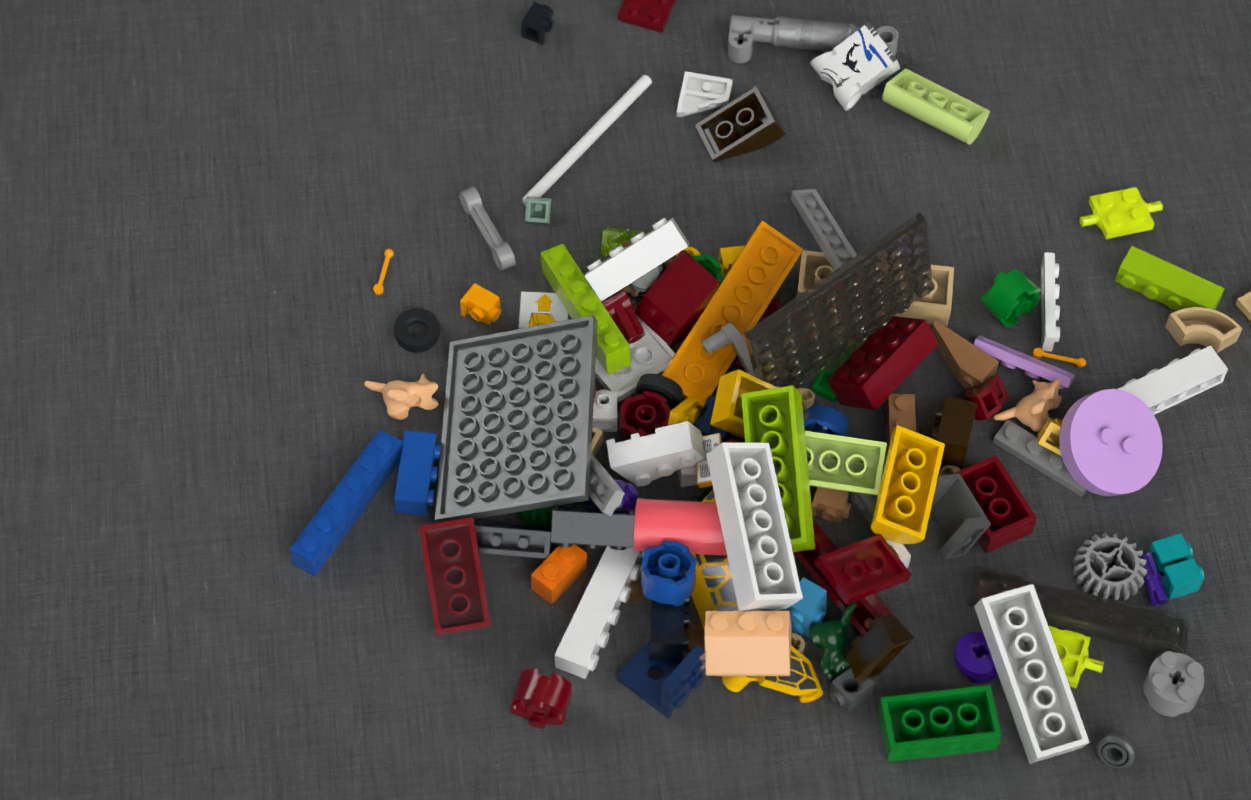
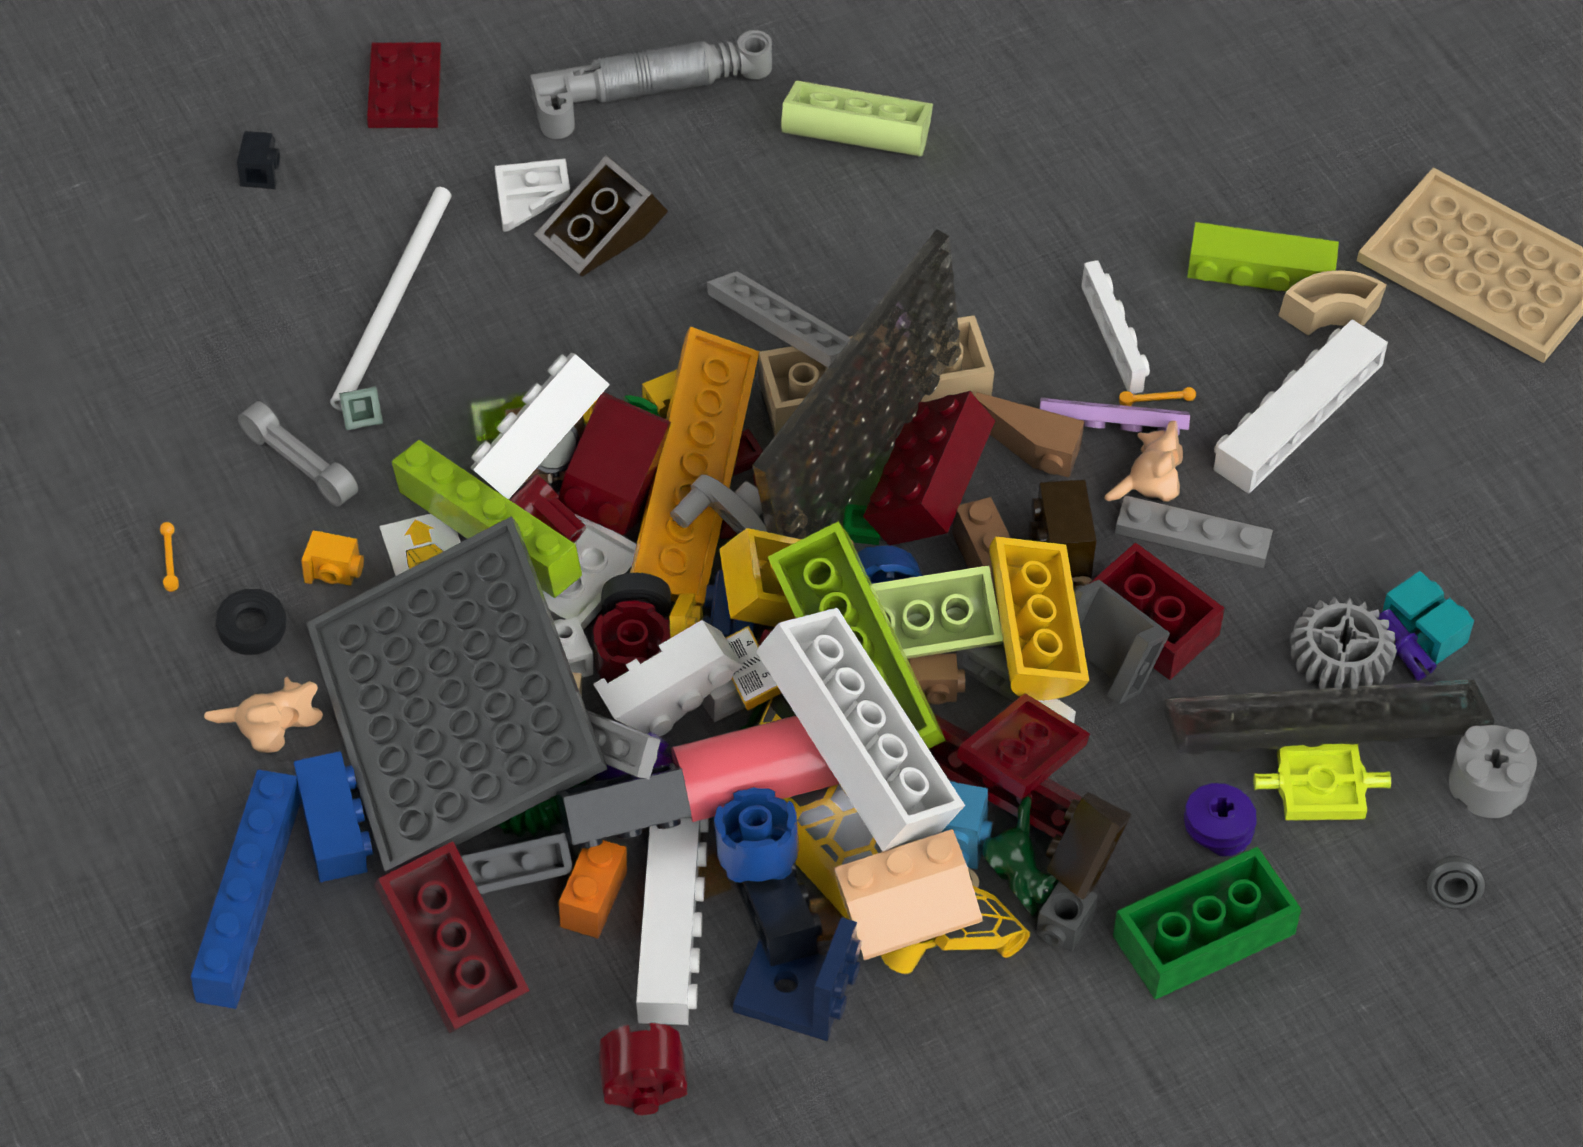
camera: 20 degrees left, 5 degrees down
white piece [810,22,900,111] -> none
dark red brick [964,375,1009,421] -> none
white brick [974,584,1090,764] -> none
green brick [980,268,1041,327] -> none
yellow brick [1038,417,1063,456] -> none
lavender brick [1059,389,1163,497] -> none
neon yellow plate [1079,187,1163,239] -> none

